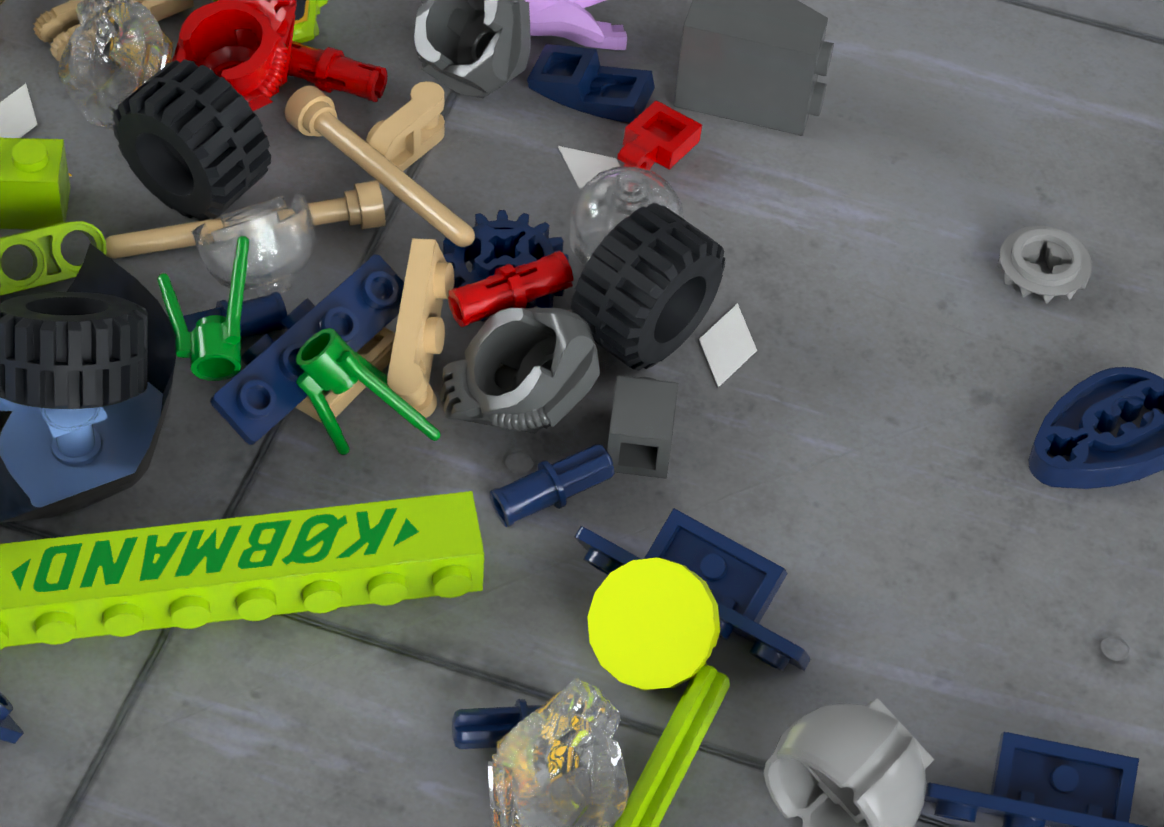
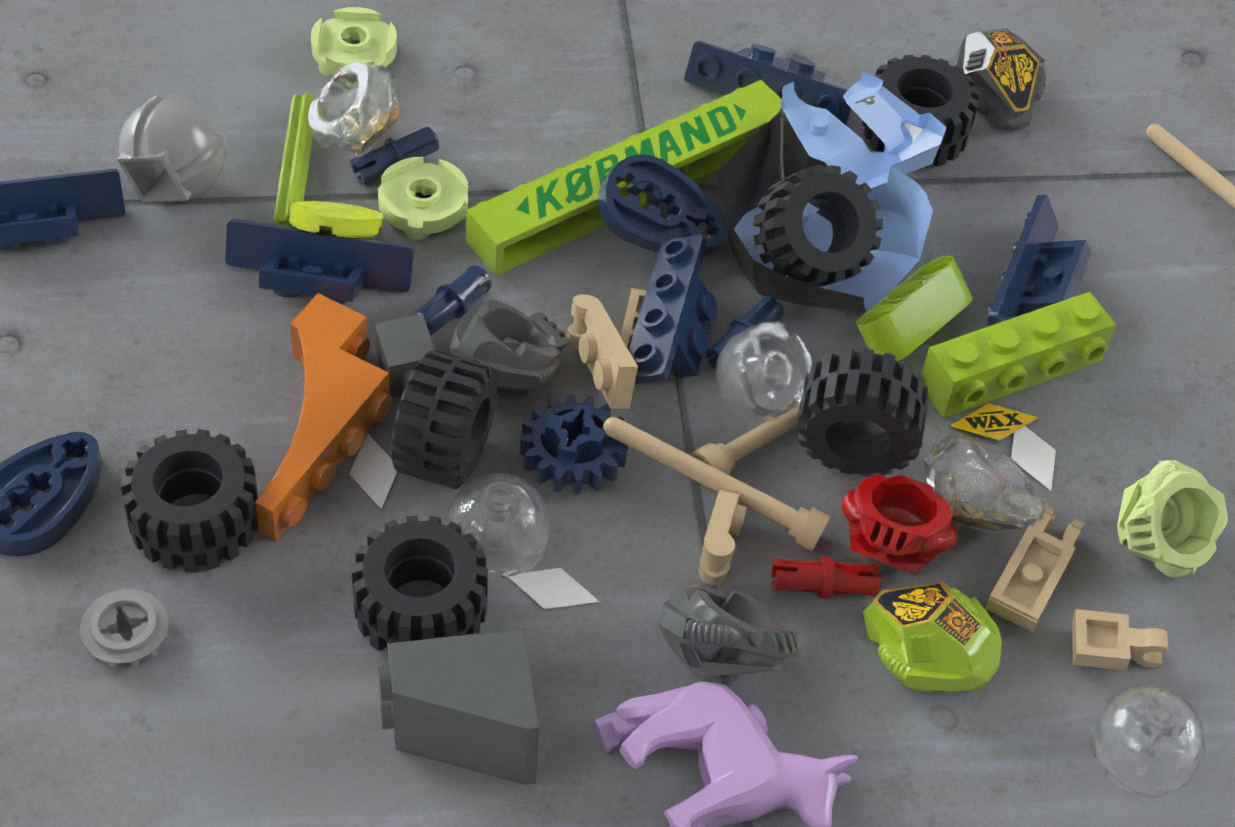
camera: 155 degrees right, 0 degrees up
green plant [157,236,249,381] -> none
green plant [296,328,441,455] -> none
red pin [448,251,574,327] -> none
dark blue slope [527,44,655,123] -> none
red plate [613,100,703,191] -> none
none -> black tyre [121,429,258,572]
none -> orange arch [255,293,393,541]
none -> black tyre [351,515,488,651]
none -> yellowish green plate [378,157,468,240]
none -> dark blue piece [598,154,727,253]

